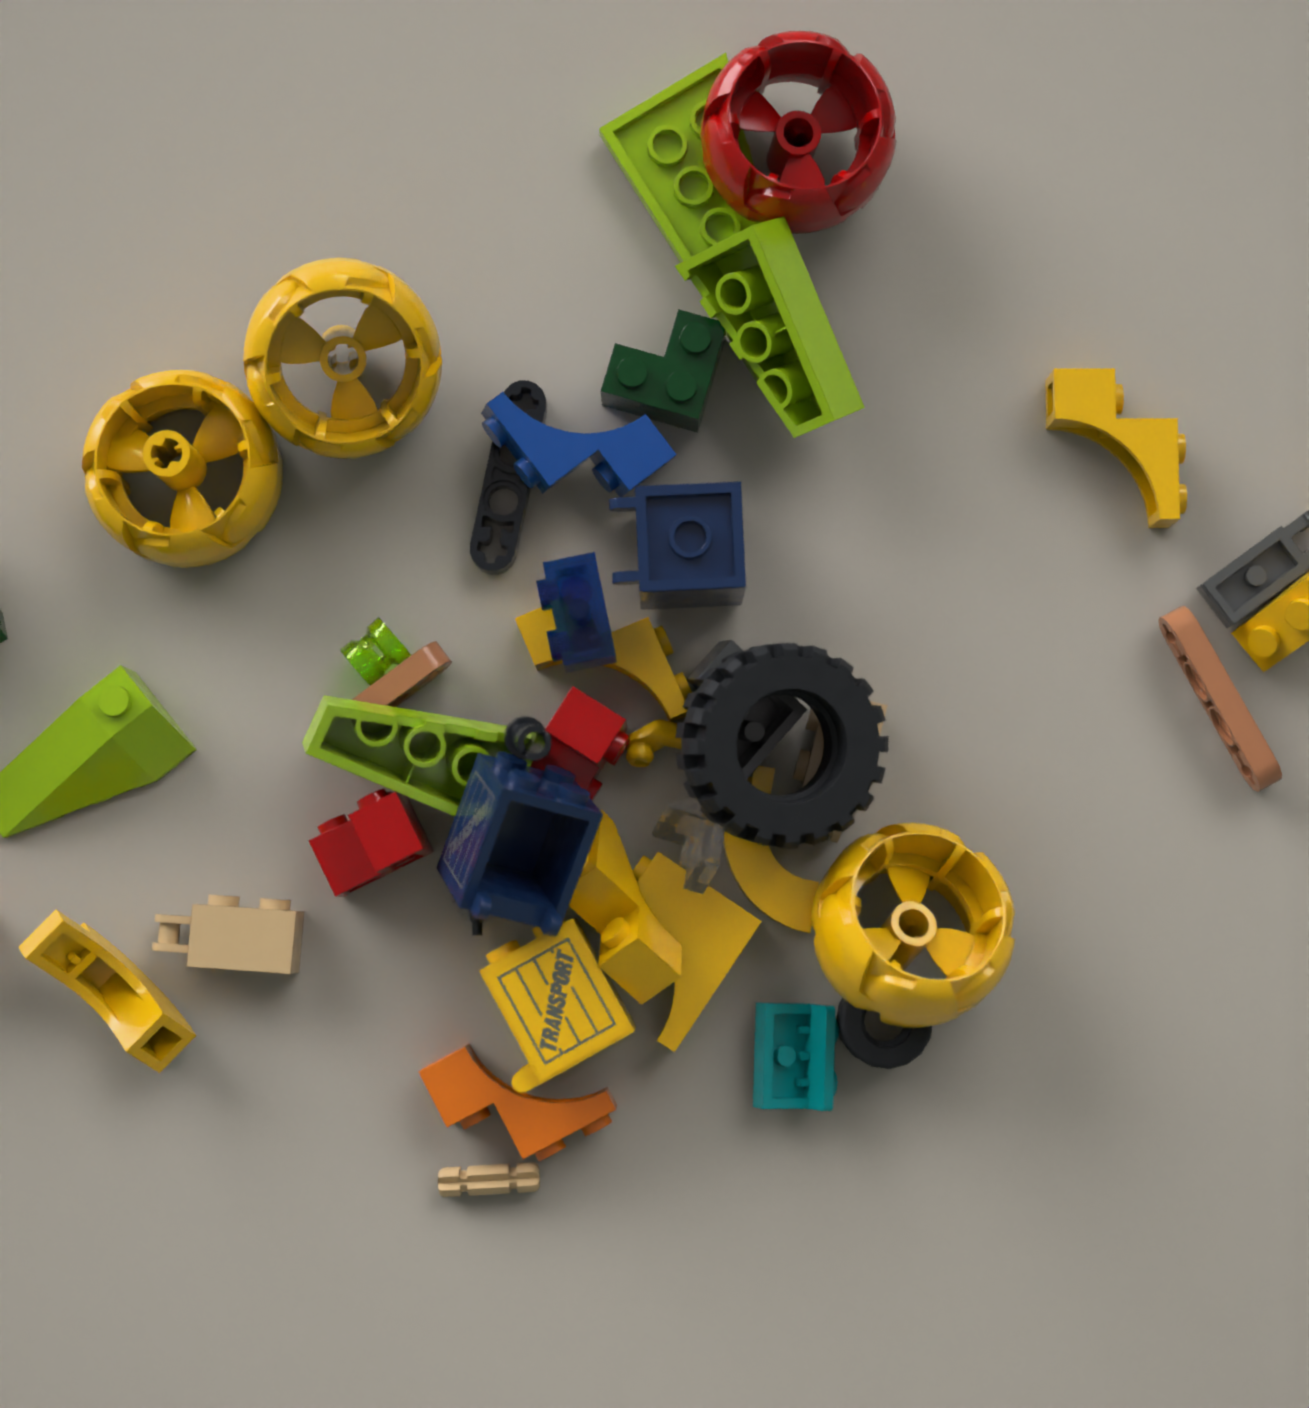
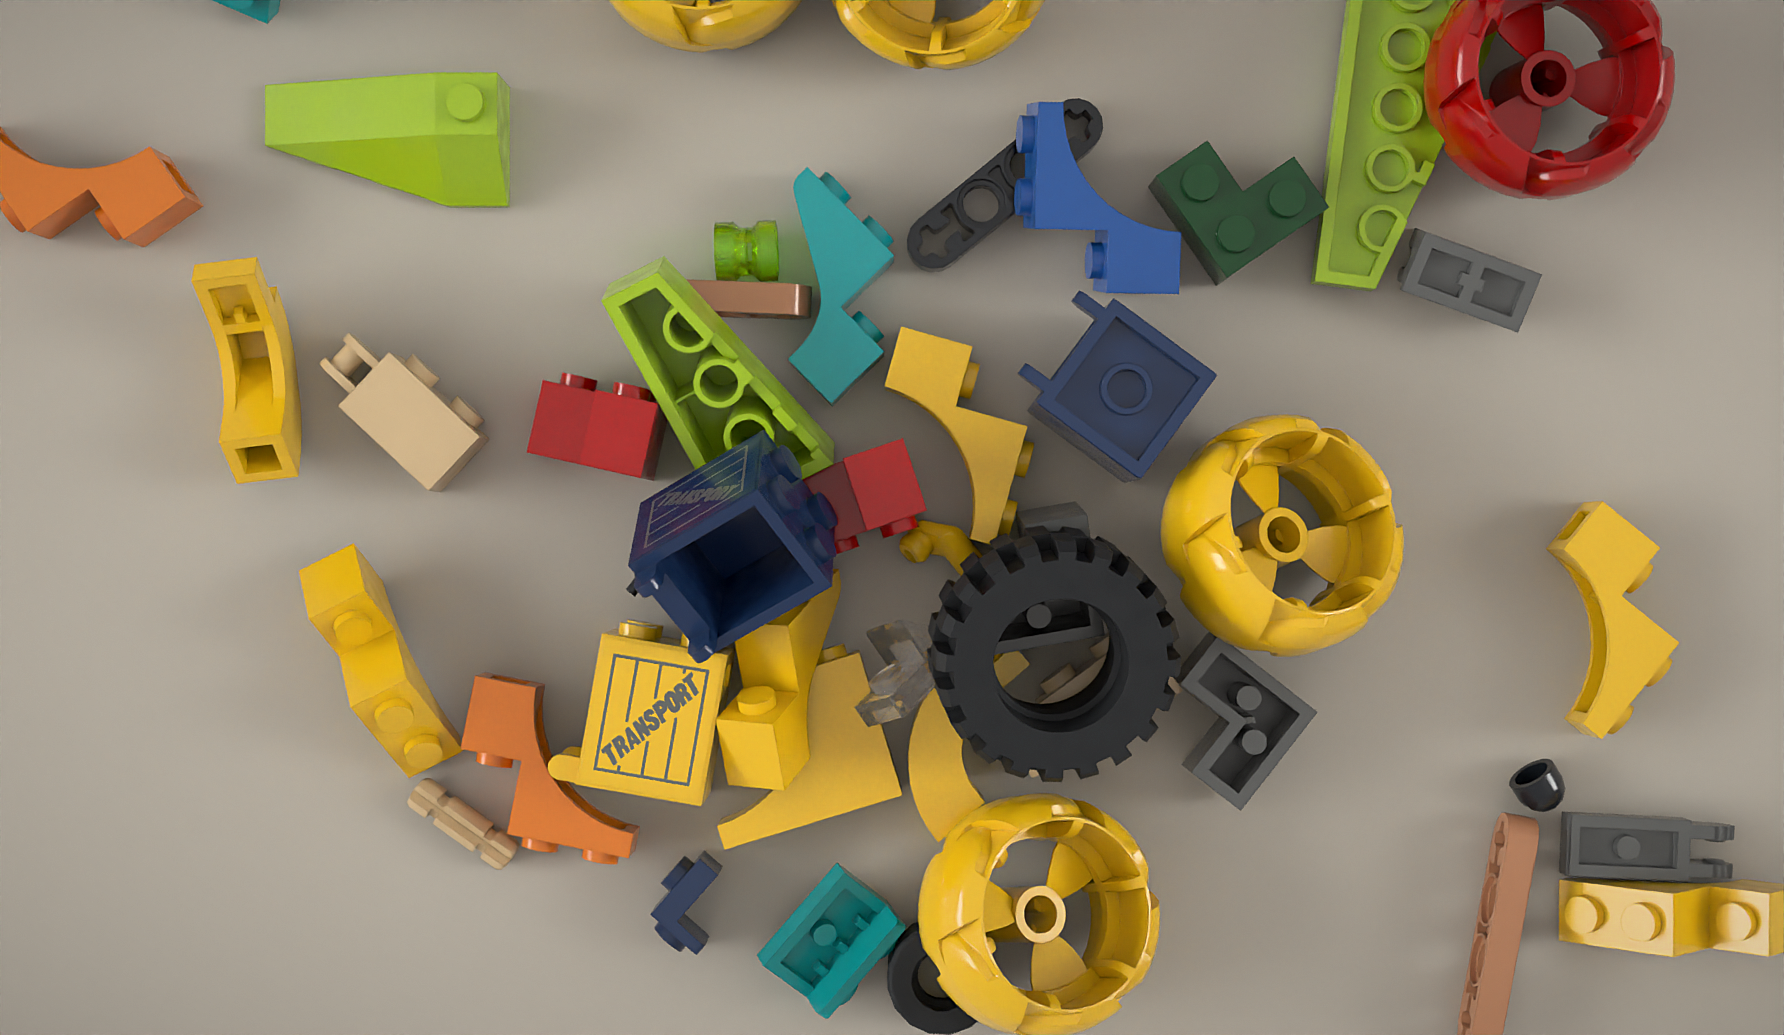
camera: 40 degrees right, 5 degrees up
black pin [504,716,552,760] -> none
clear blue brick [536,552,617,673] -> none
lime wedge [675,217,865,438] -> none
none -> yellow arch [299,543,463,778]
none -> dark blue bracket [650,850,723,955]
none -> teal arch [788,167,894,407]
none -> yellow wheel [1161,414,1404,657]
none -> dark grey brick [1173,632,1318,811]
none -> dark grey hinge [1397,228,1542,333]
none -> black hinge [1509,759,1566,812]

